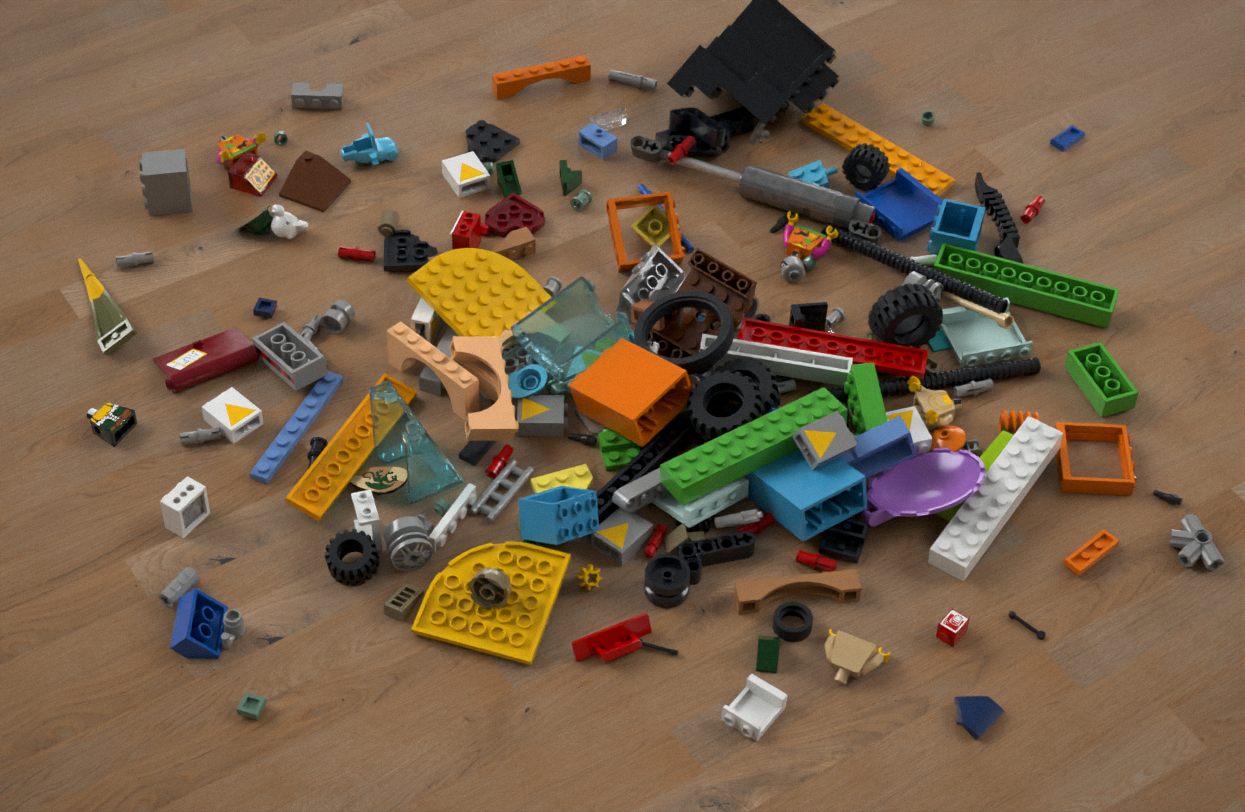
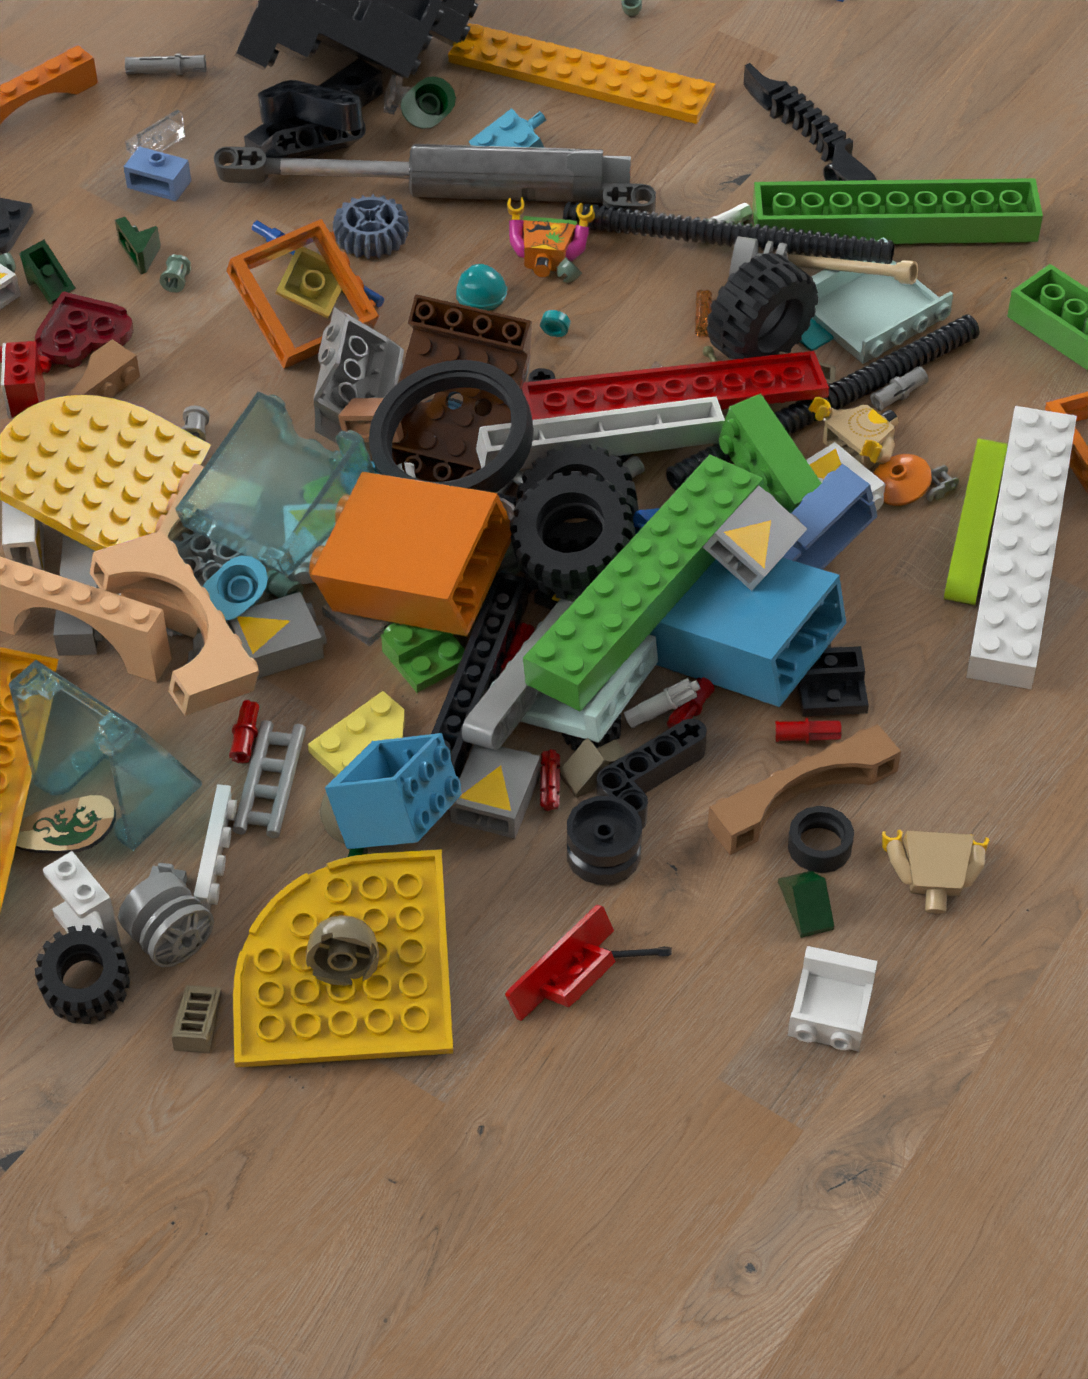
camera: 20 degrees left, 5 degrees up
sand green plate [237,692,267,720] -> none
sand green plate [434,498,451,517] -> none
black tile [459,441,496,466] -> none
black piece [568,433,597,445] -> none
yellow gear [575,564,603,590] -> none
red axle [667,136,696,165] -> none
black piece [770,214,791,234] -> none
light grey head [780,256,805,283] -> none
black bracket [789,302,828,331] -> none
light grey pin [825,308,846,329] -> none
black tyre [842,143,890,191] -> none
blue panel [854,168,943,242] -> none
medium lavender dish [859,448,986,526] -> none
dark azure container [927,199,986,256] -> none
red brick [936,609,970,647] -> none
orange piece [998,410,1040,434] -> none
red pin [1020,195,1045,224] -> none
none -> sand blue gear [333,194,409,259]
none -> dark green piece [400,76,456,129]
none -> teal hat [456,264,508,311]
none -> teal tile [540,310,571,337]

